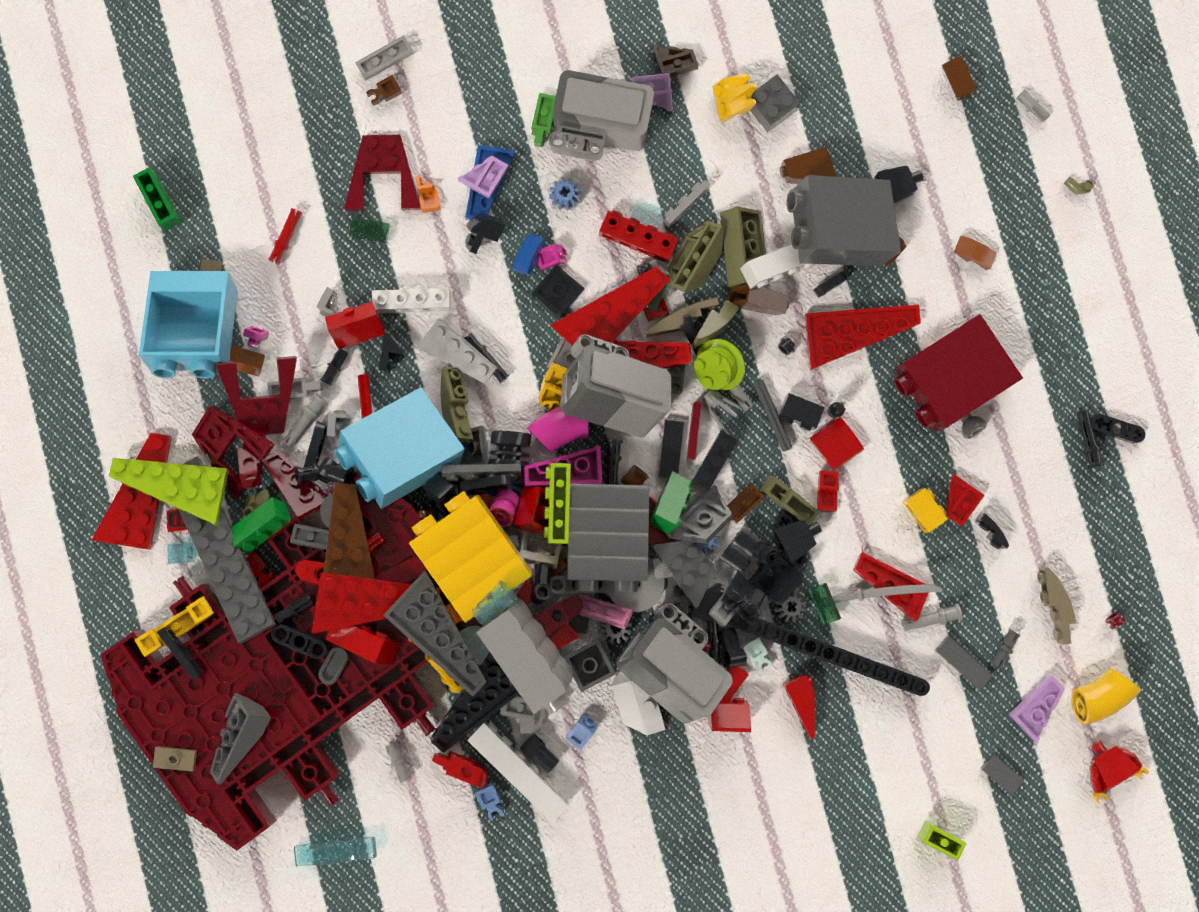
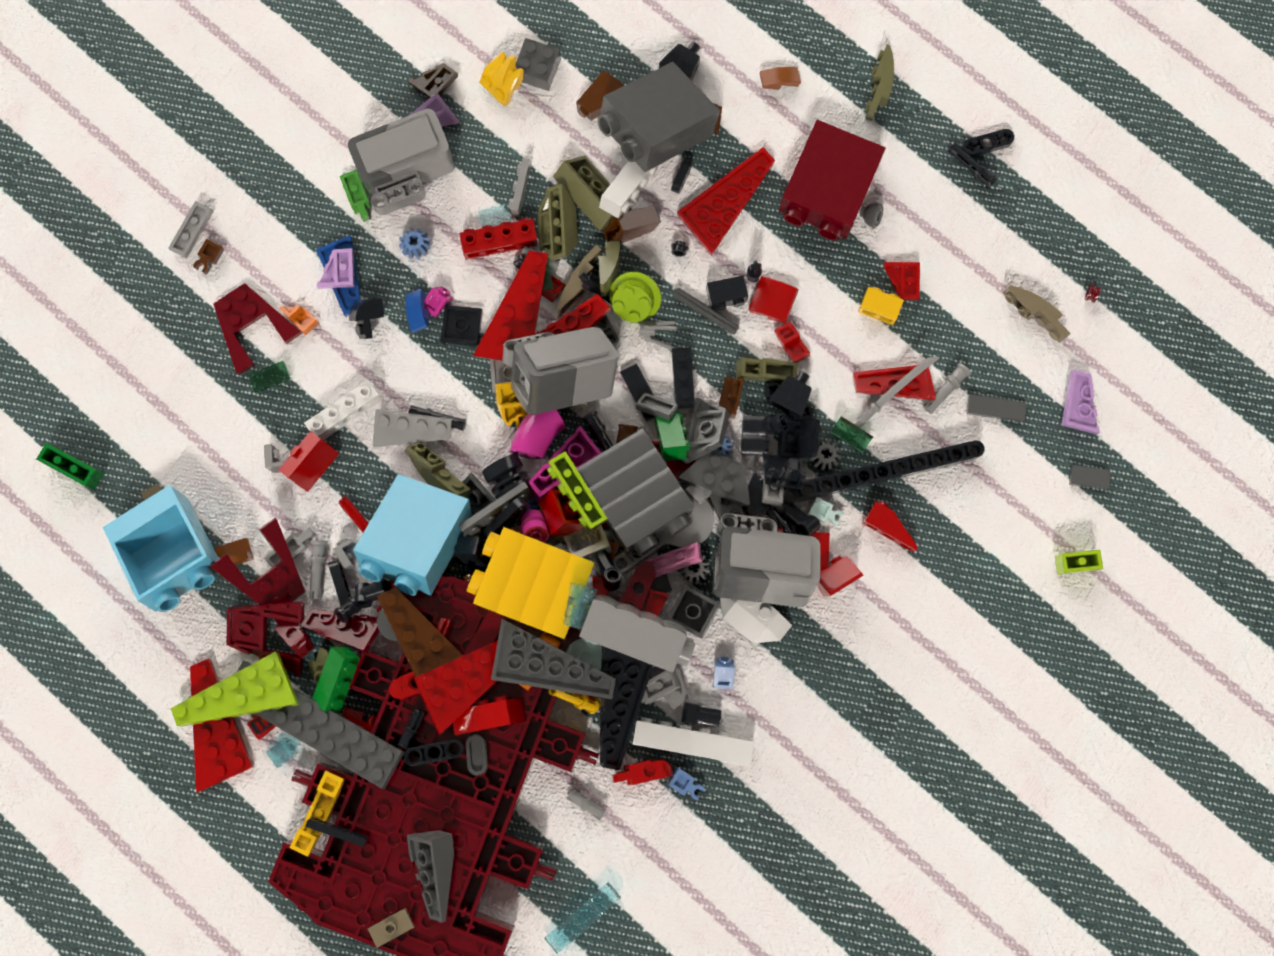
camera: 25 degrees left, 5 degrees down
dark pink tile [243,326,269,348] -> none
red pin [268,208,302,265] -> none
dark grey tile [290,524,329,550] -> none
black axle [320,348,348,386] -> none
black slope [379,332,407,374] -> none
dark red tile [686,402,702,461] -> none
light grey pin [730,385,754,412] -> none
black slope [975,513,1009,550] -> none
dark grey pin [990,629,1020,669] -> none
yellow brick [1071,667,1141,725] -> none
red torso [1089,741,1149,803] -> none
none -> dark grey tile [636,392,678,421]
none -> olive slope [865,44,894,121]

